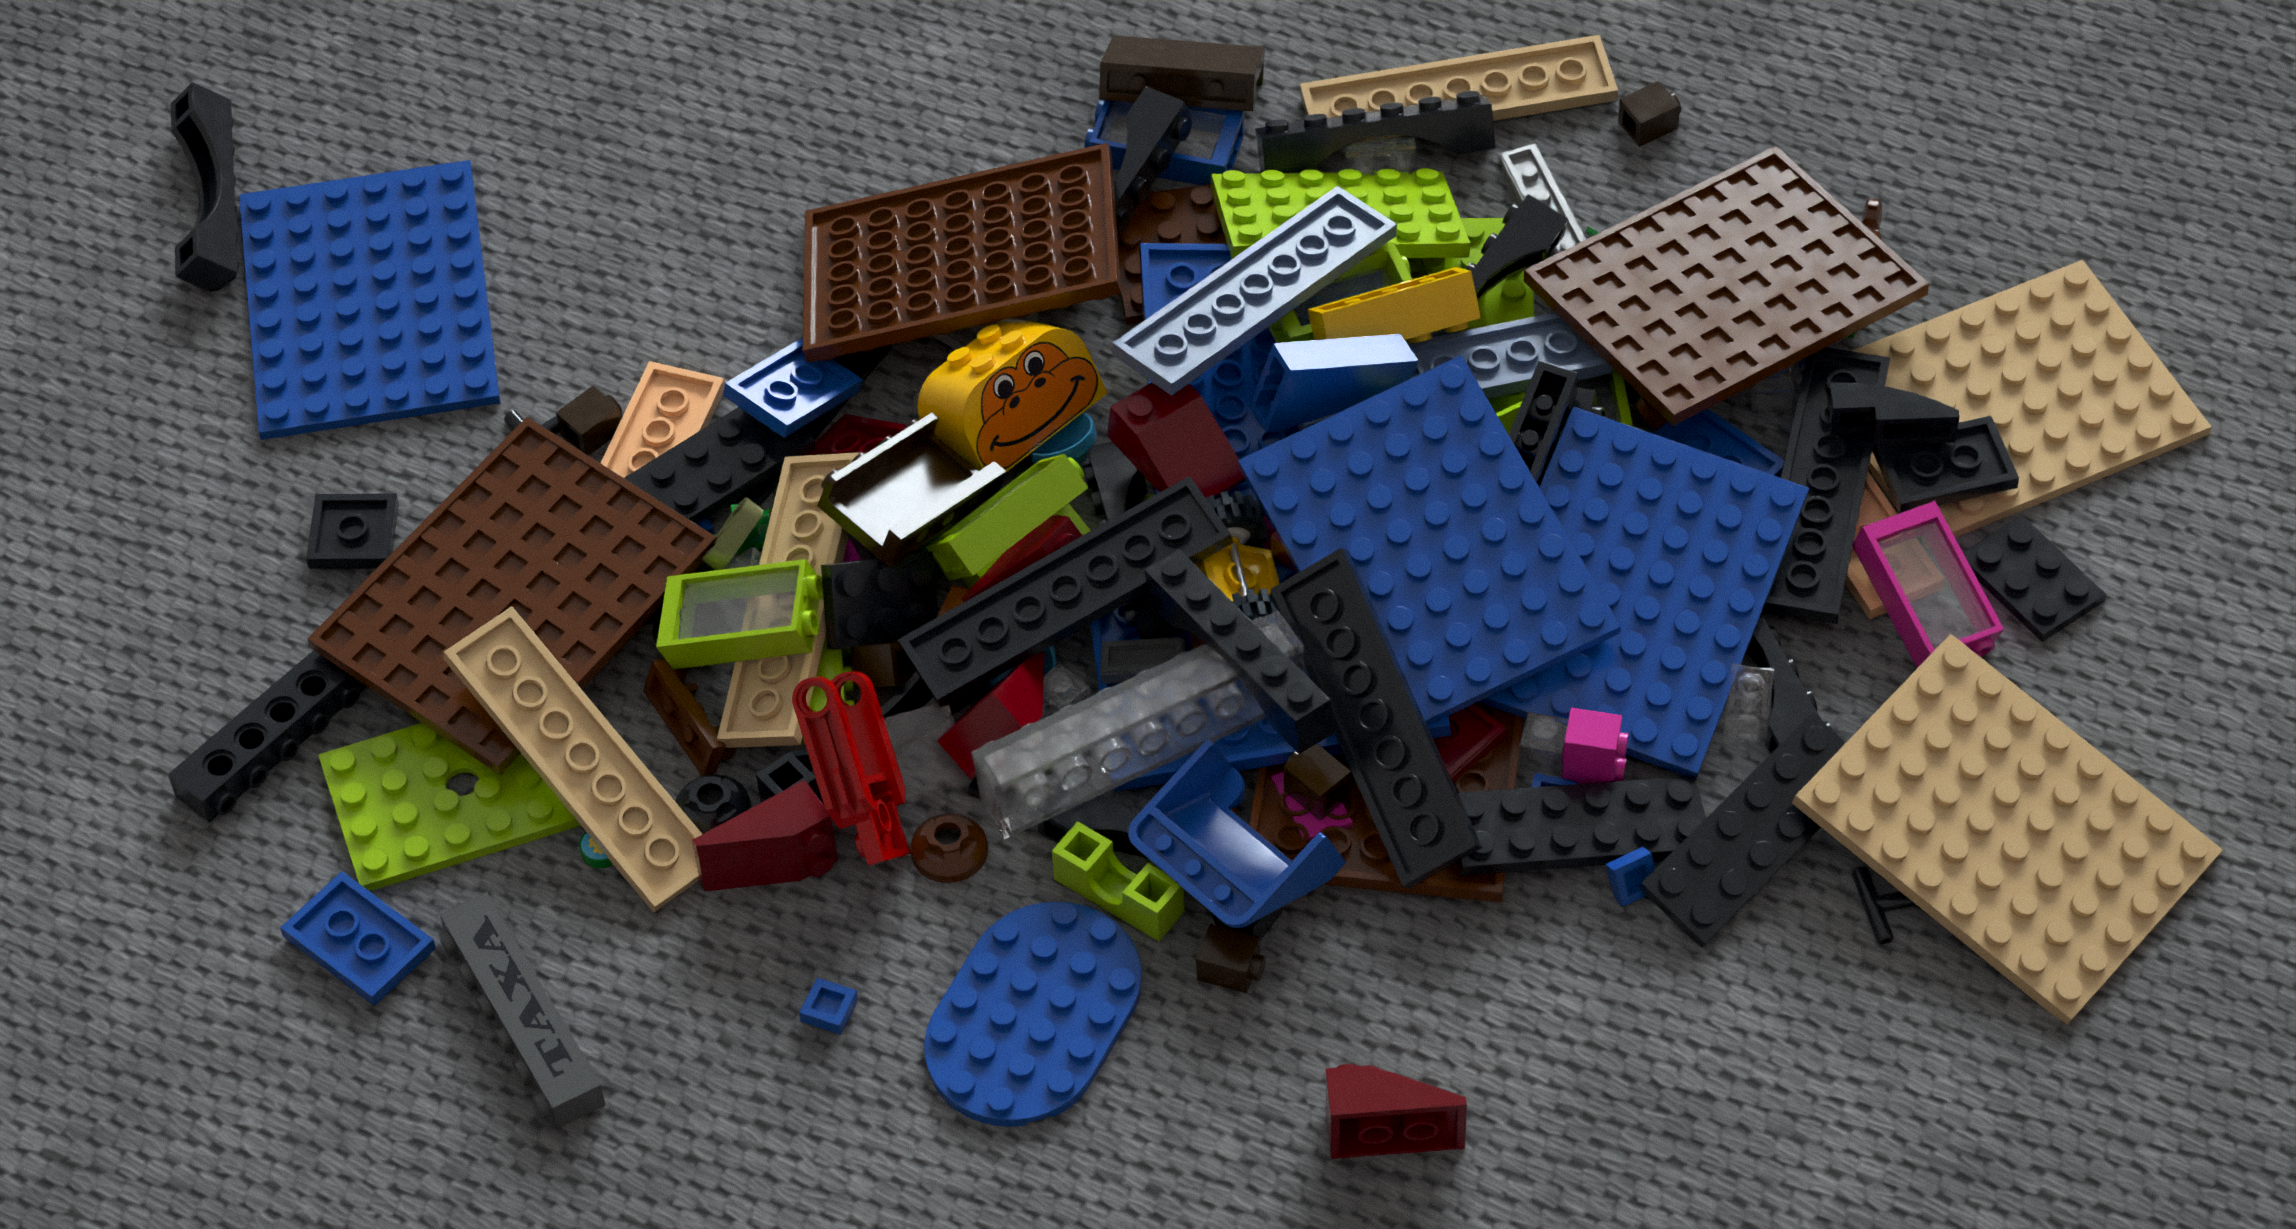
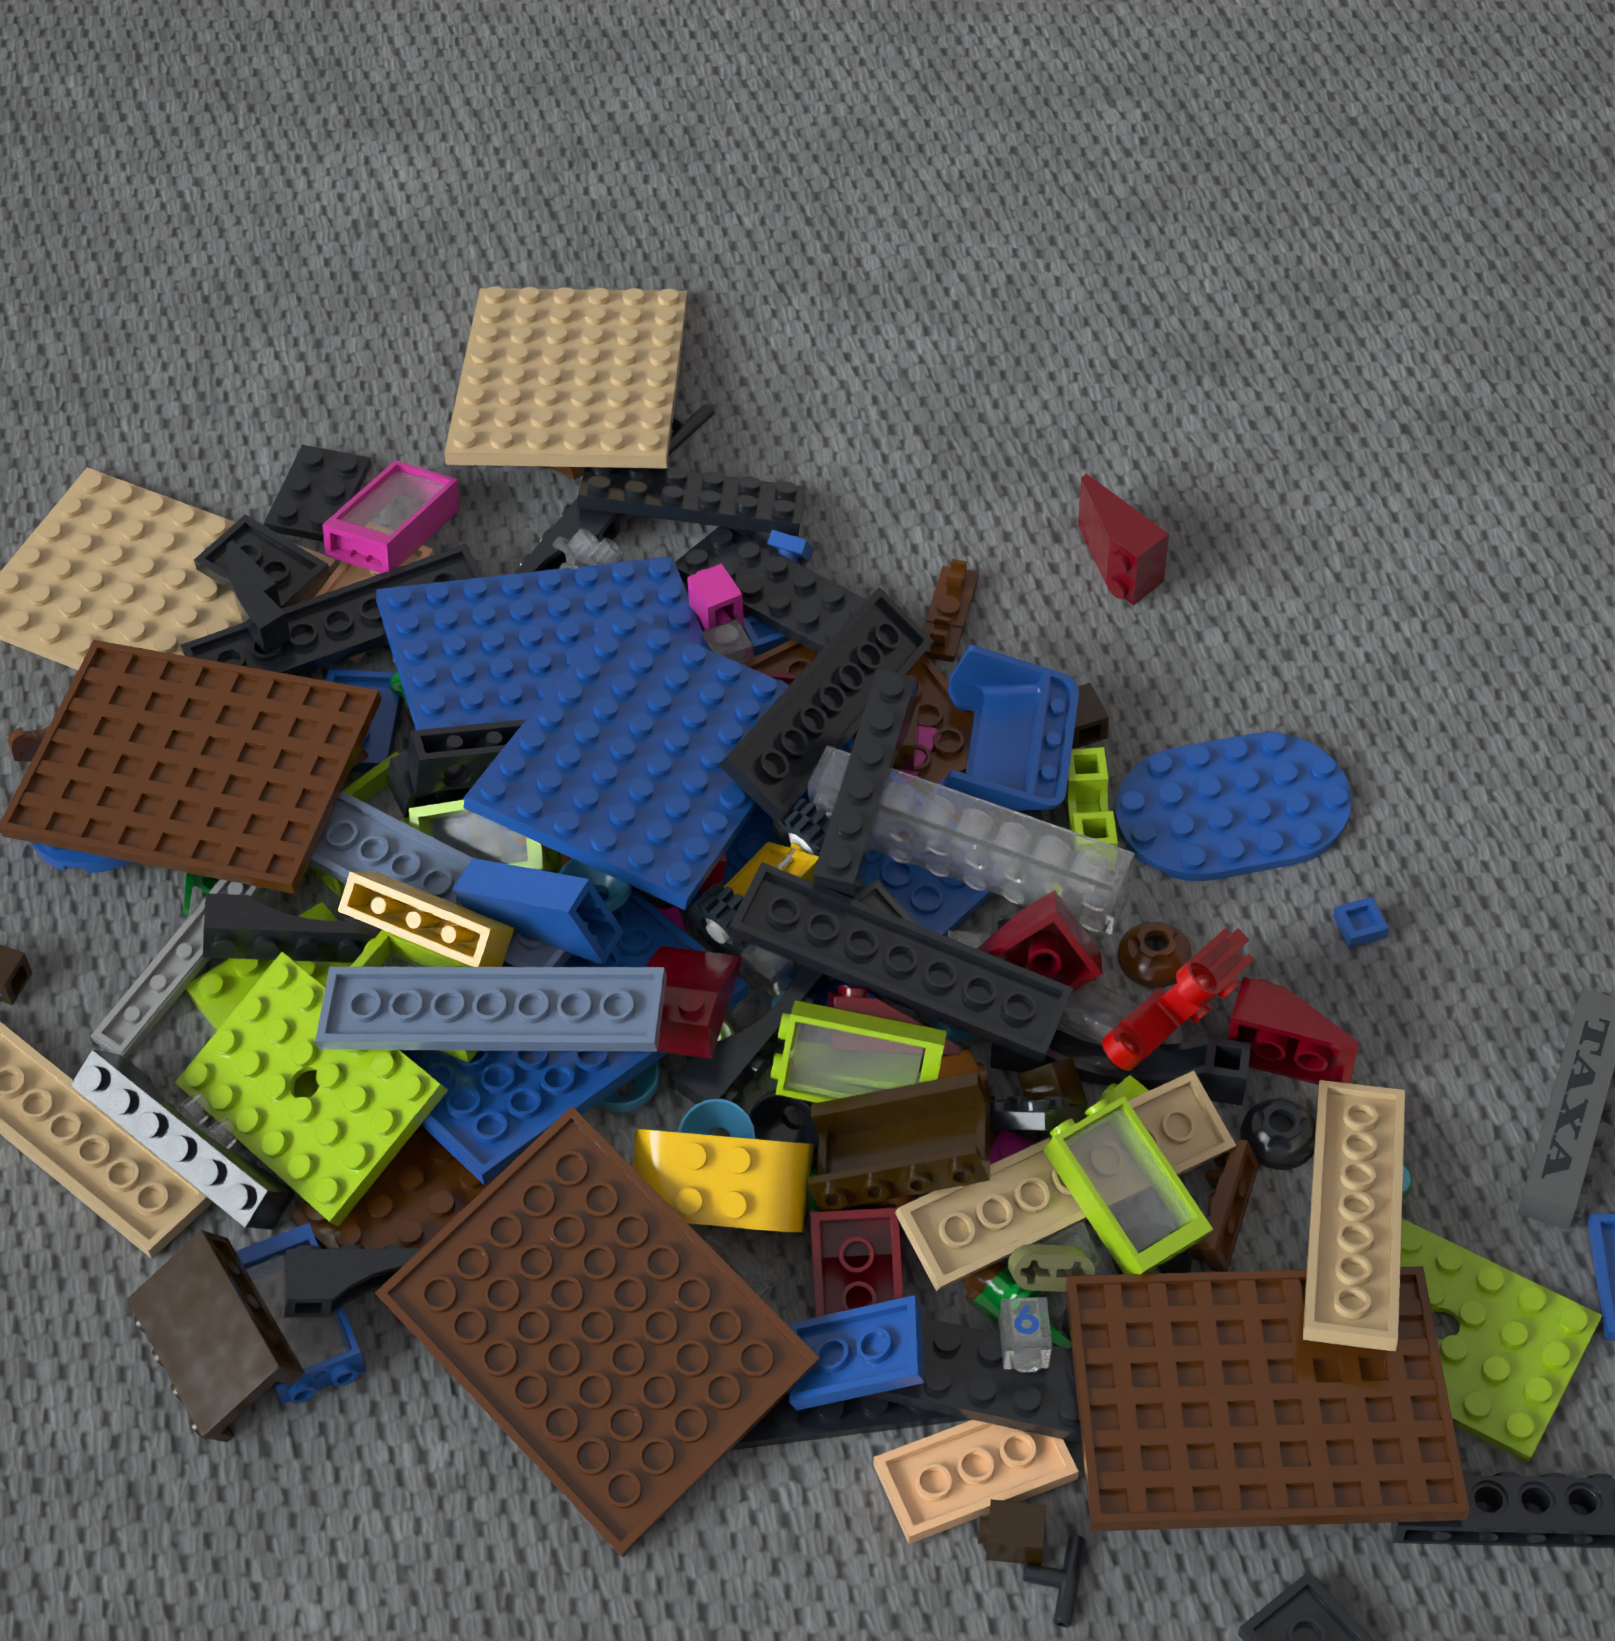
camera: 130 degrees left, 0 degrees up
none -> reddish brown plate [923,559,979,662]
none -> clear brick [999,1297,1052,1372]

